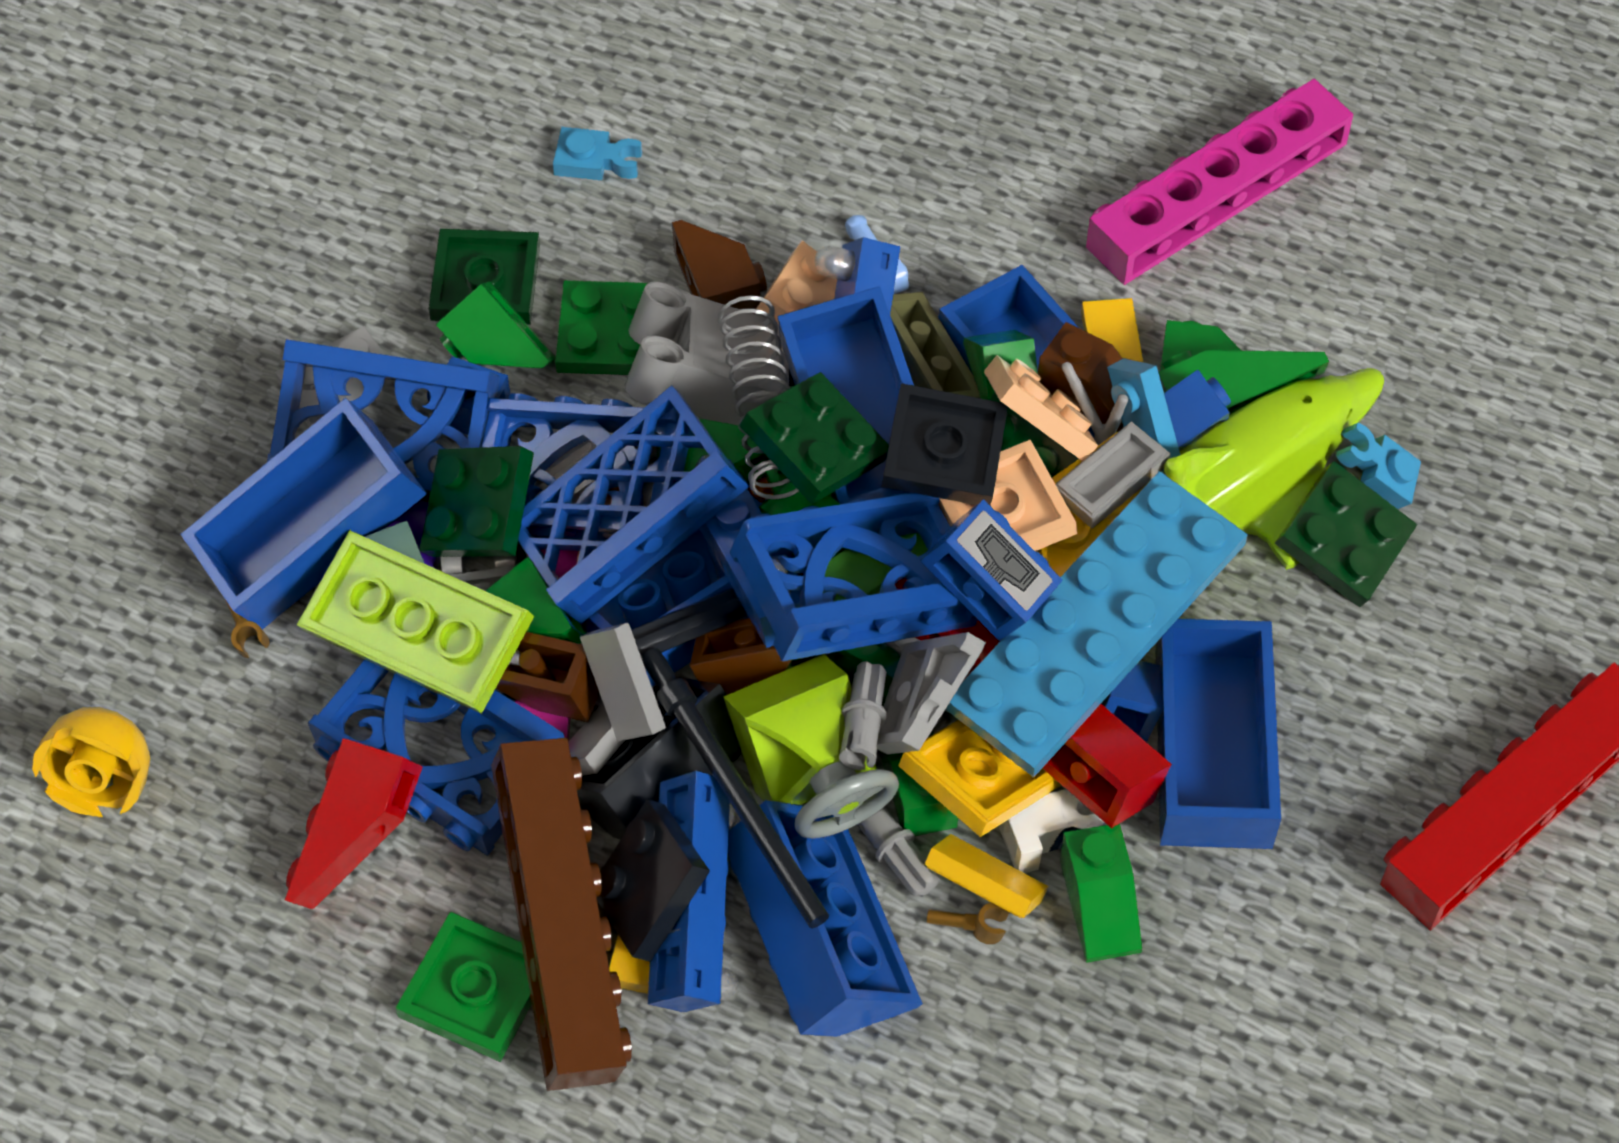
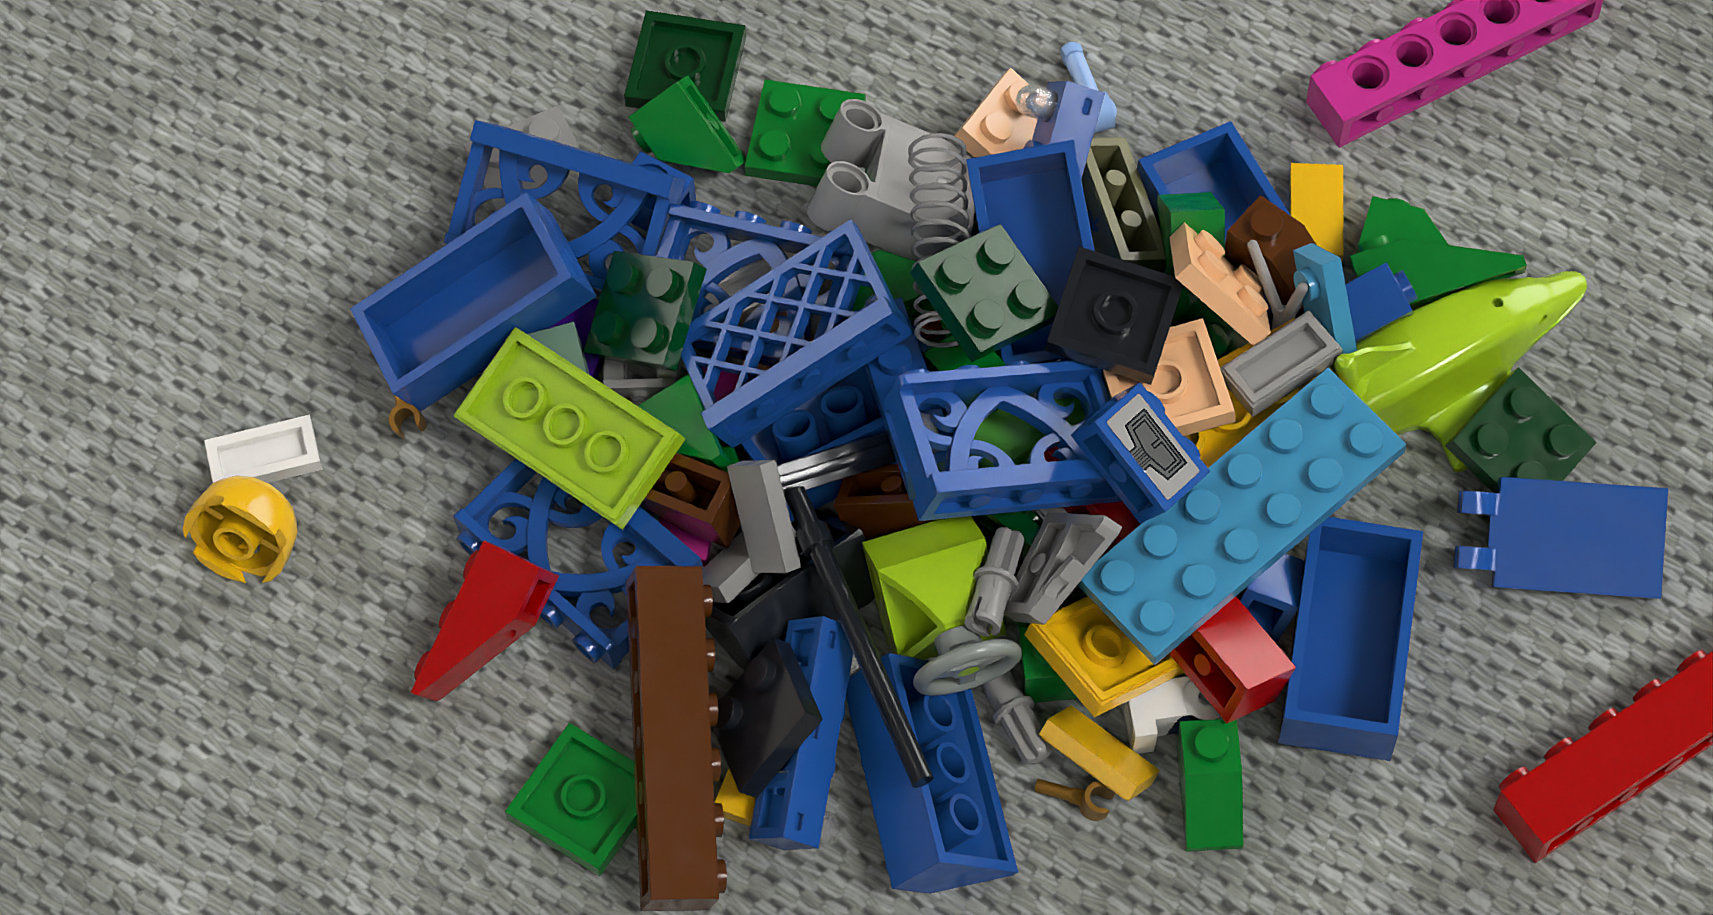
camera: 10 degrees right, 5 degrees up
reddish brown slope [672,220,767,314] -> none
dark azure plate [1336,423,1421,509] -> none
none -> white tile [204,415,323,483]
none -> blue tile [1453,477,1668,599]

